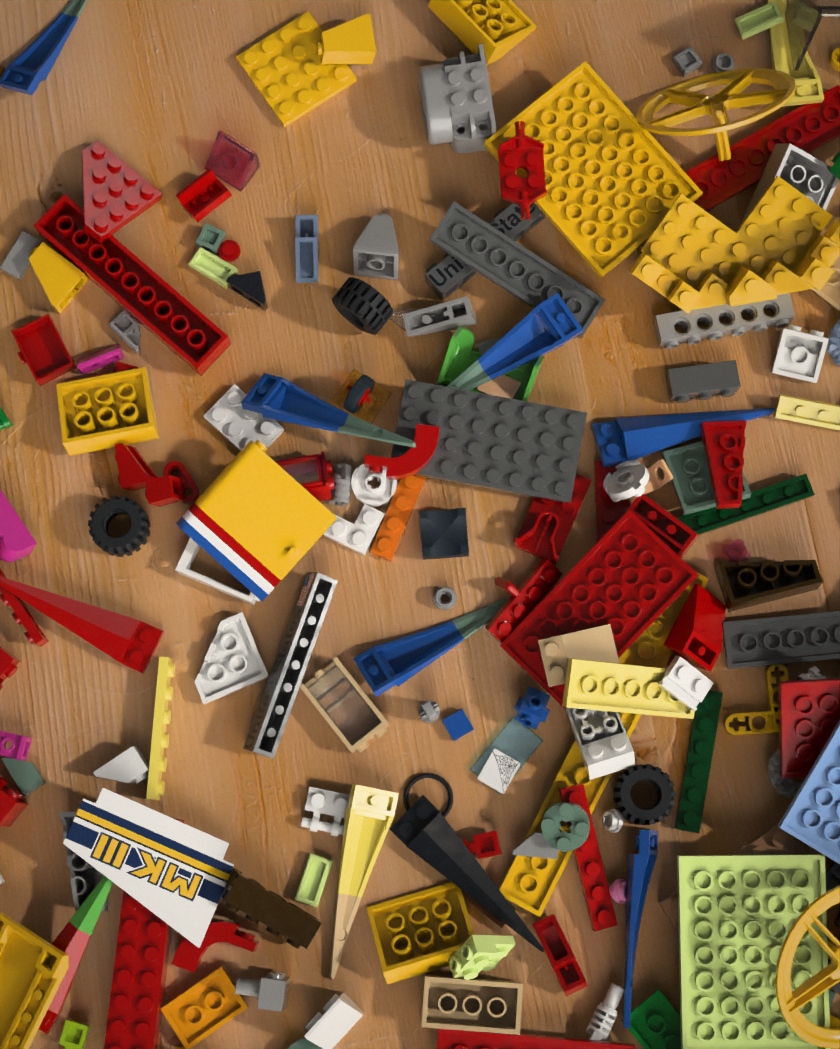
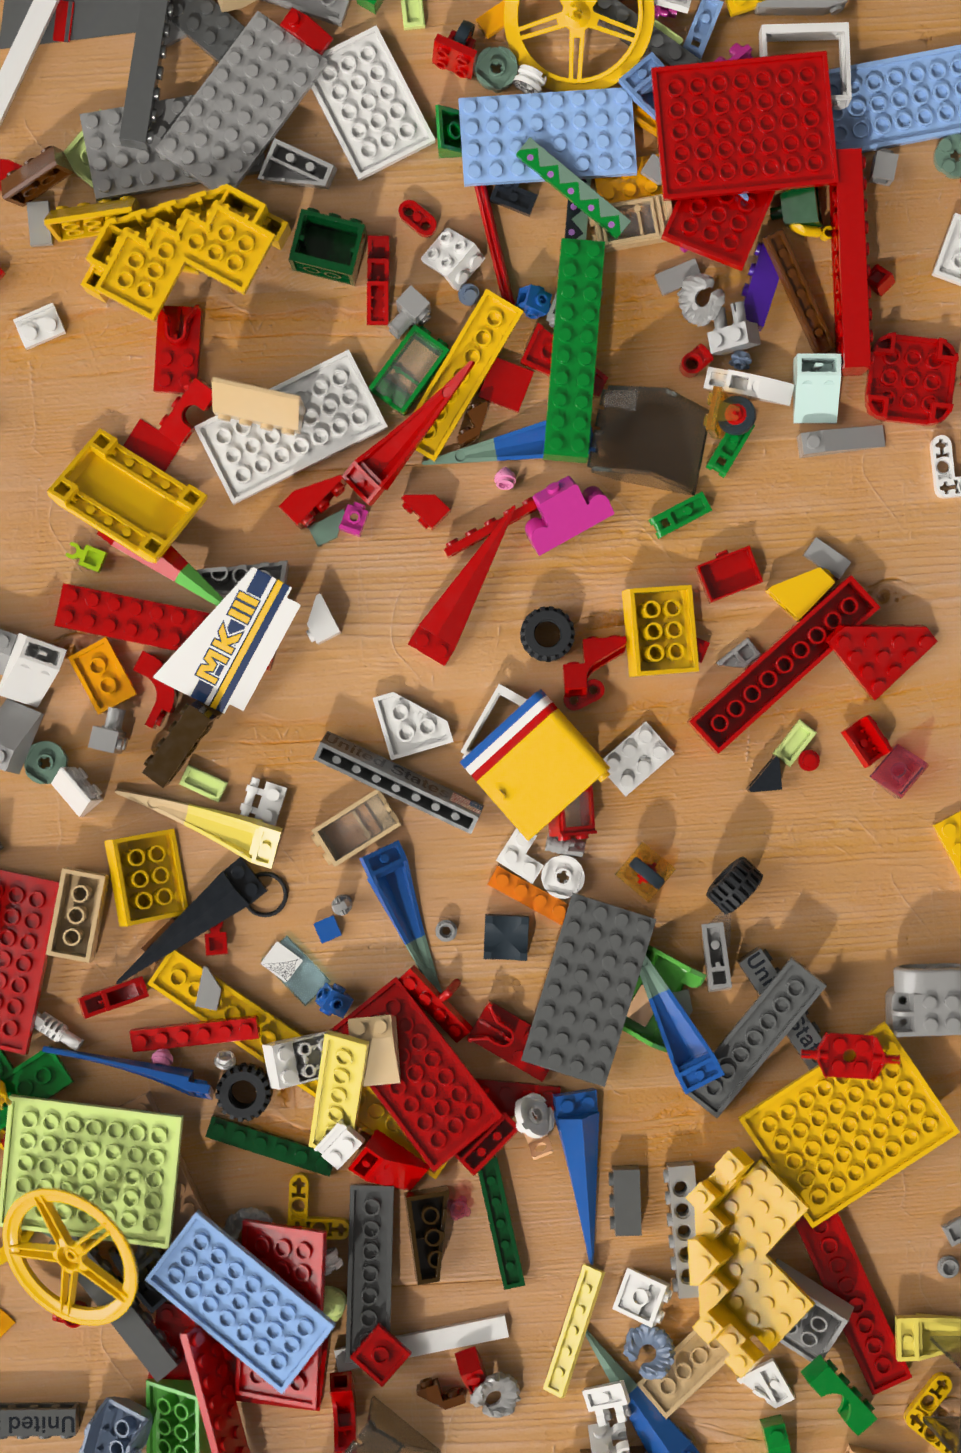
camera: 85 degrees right, 10 degrees up
dark pink slope [77,344,125,374] -> none
light yellow plate [146,657,175,801] -> none
sand green plate [196,223,226,254] -> none
blue plate [241,373,416,447] -> none
sand blue slope [295,215,319,283] -> none
light grey slope [353,213,399,280] -> none
red arch [364,424,440,480] -> none
yellowish green plate [449,935,516,980] -> none
sand green plate [541,802,590,852] -> none
yellow wheel [636,68,796,161] -> none
sand green plate [662,441,751,515] -> none
red wing [700,420,746,509] -> none

